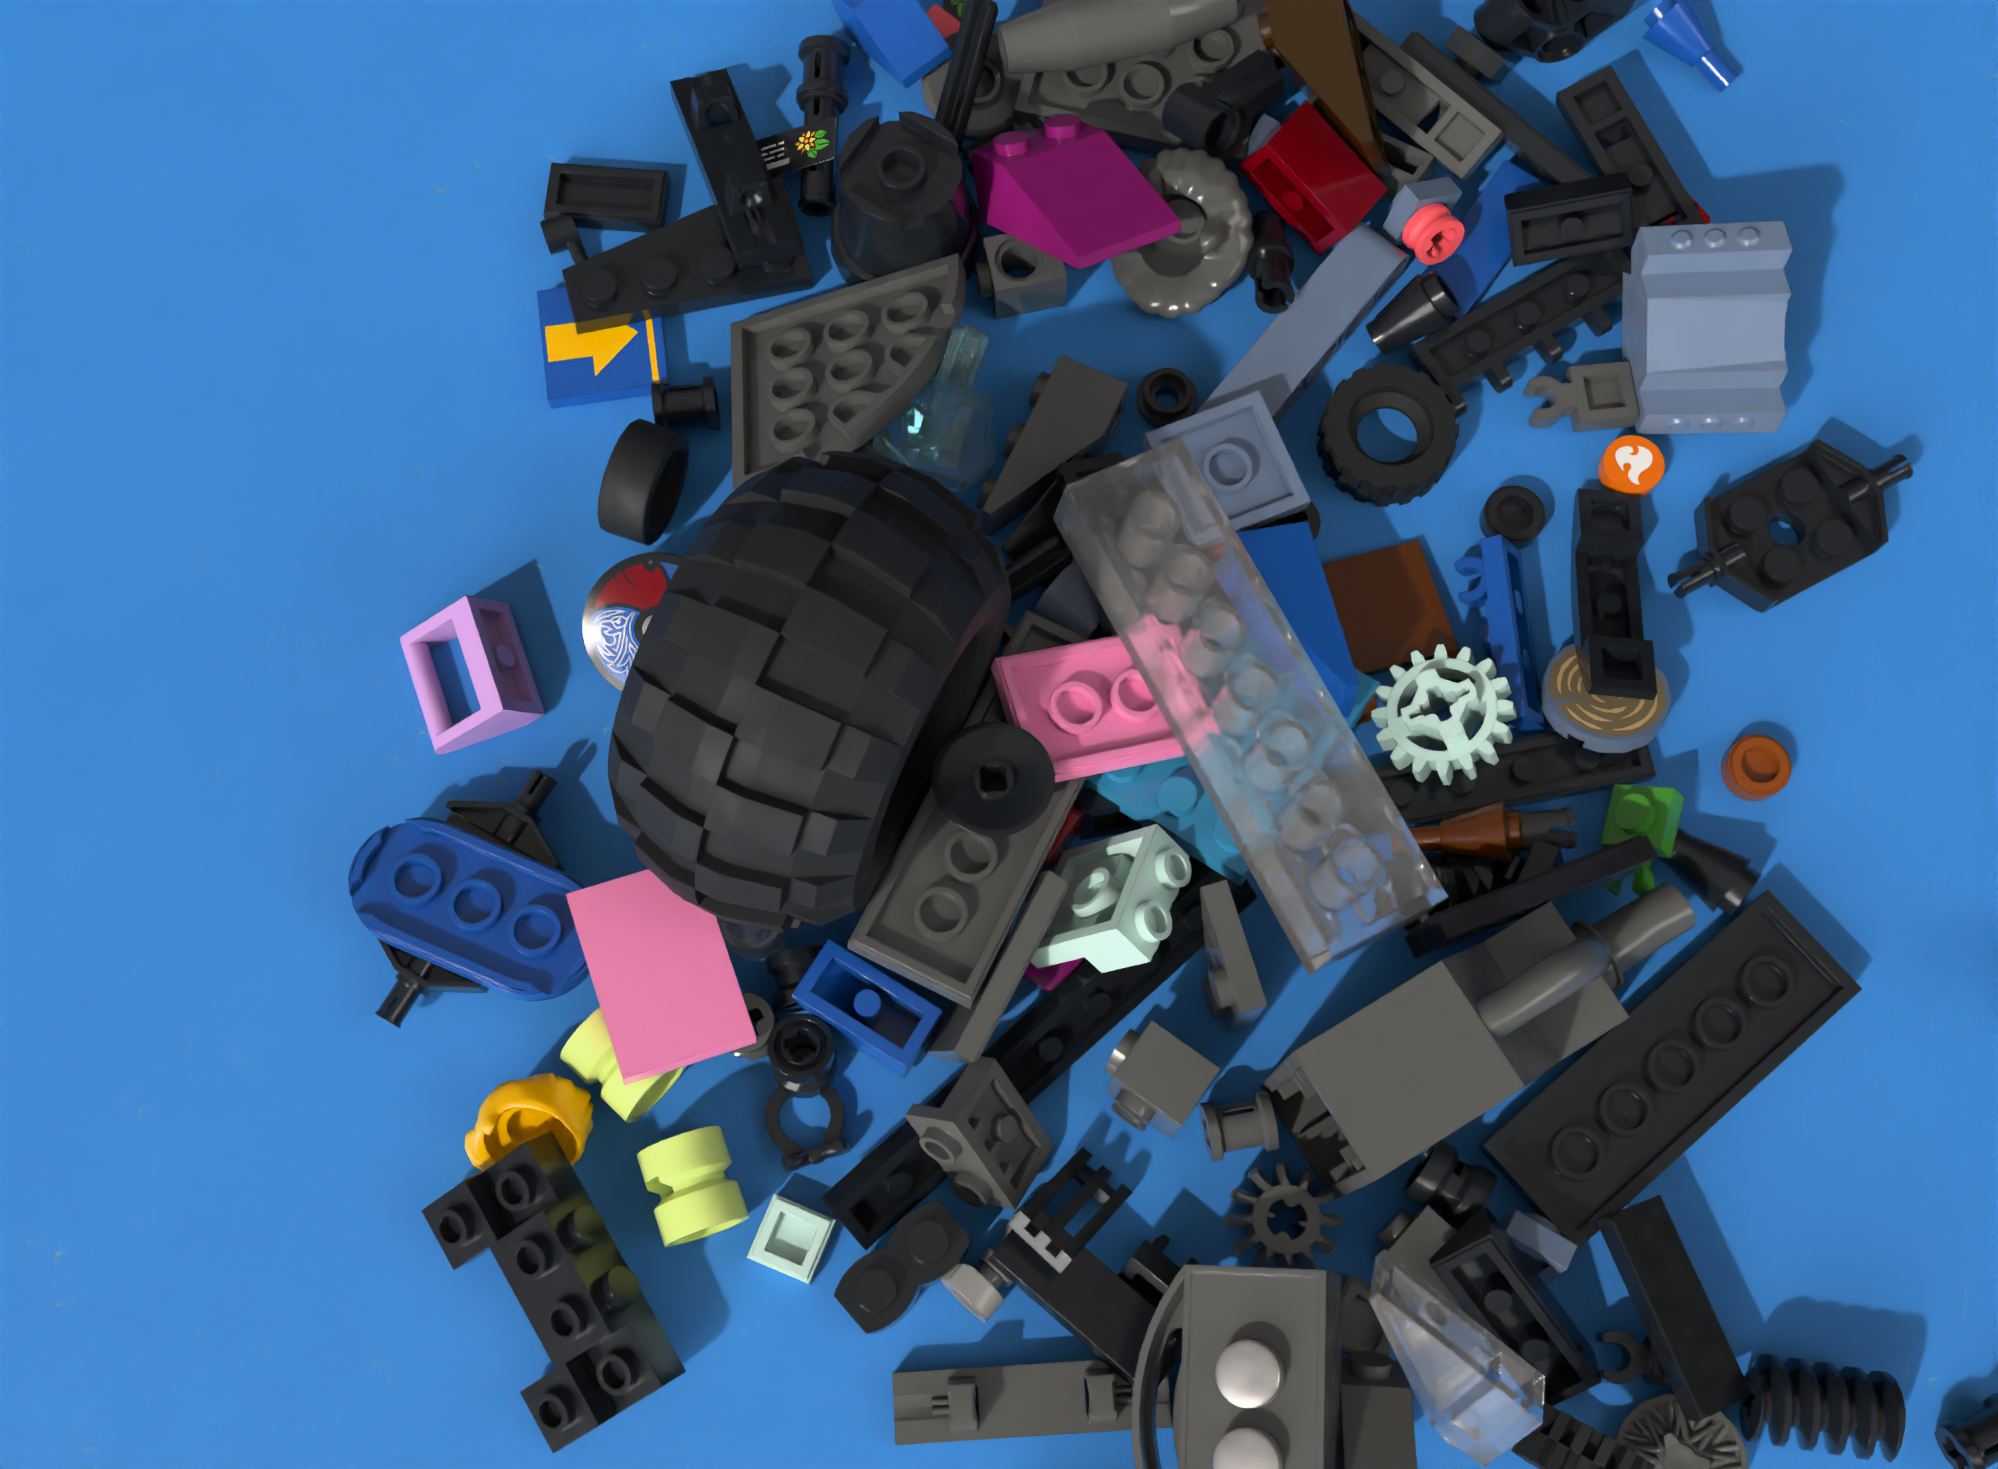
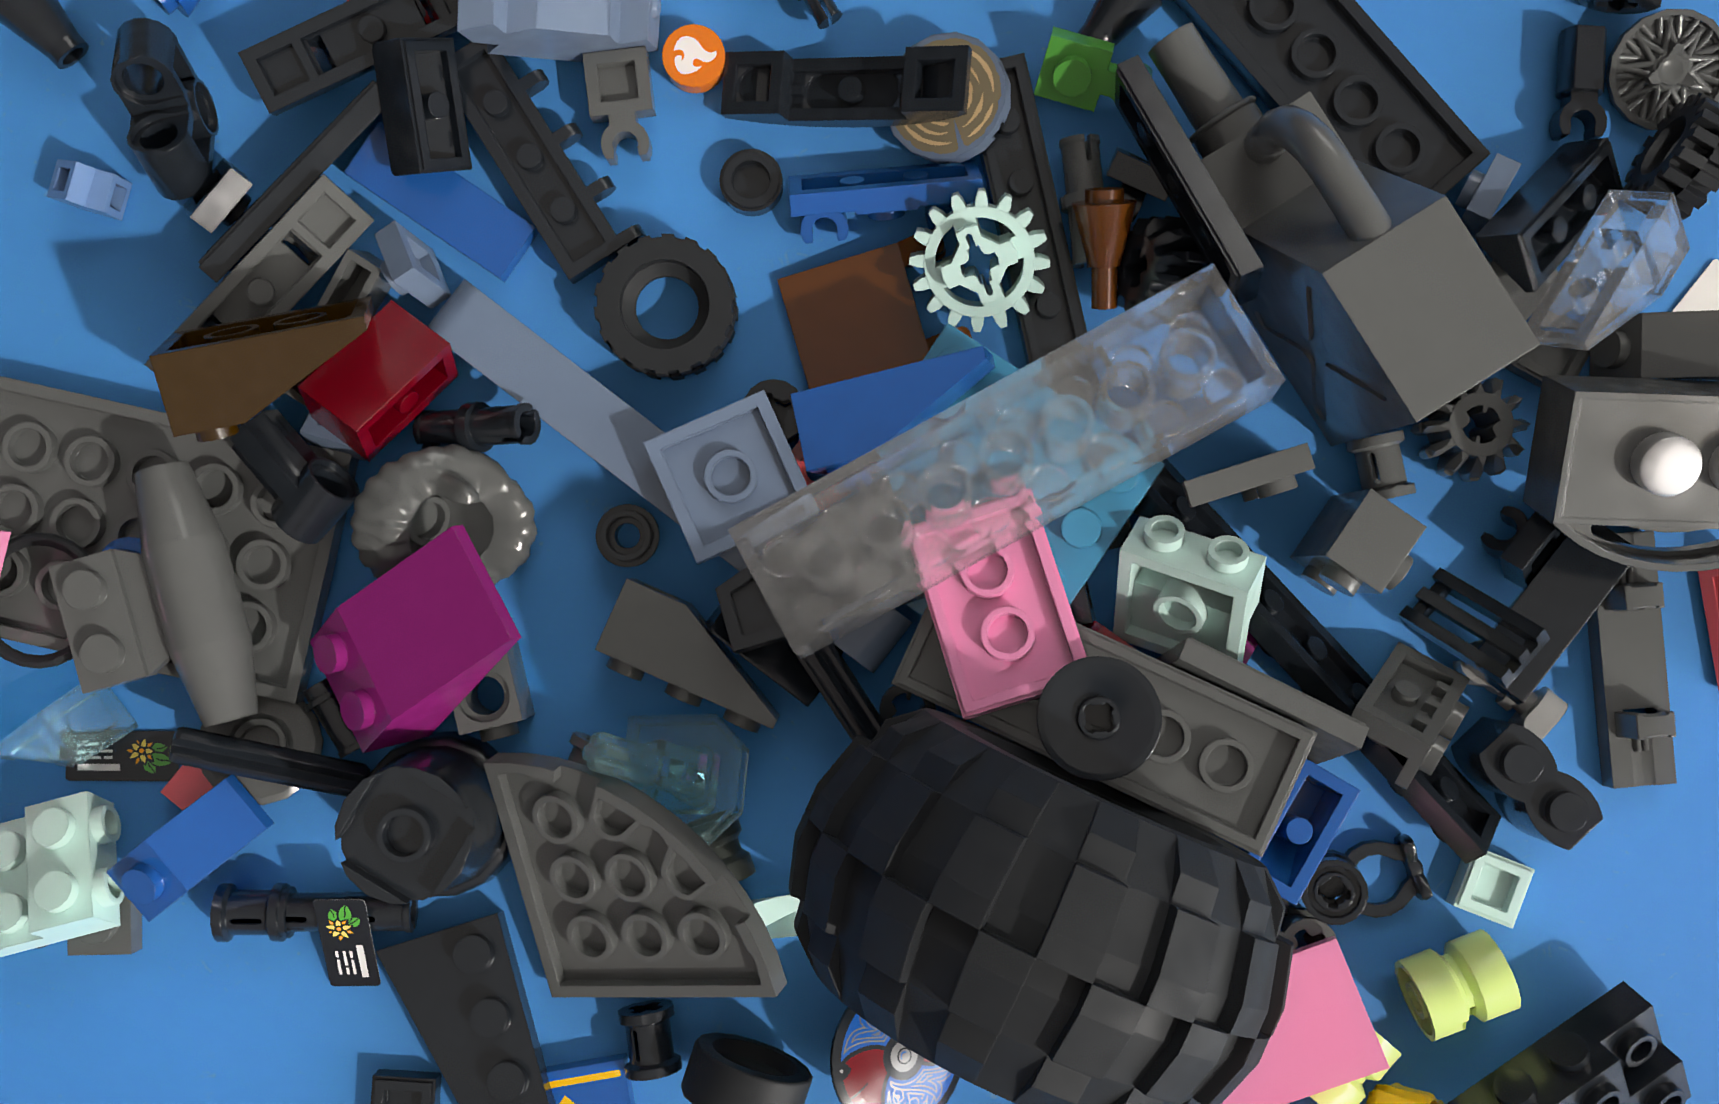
camera: 90 degrees left, 15 degrees up
black hinge [670,68,797,269] -> none
black cone [1366,270,1461,354] -> none
coral bush [1402,203,1465,265] -> none
black slope [1596,1195,1752,1421] -> none

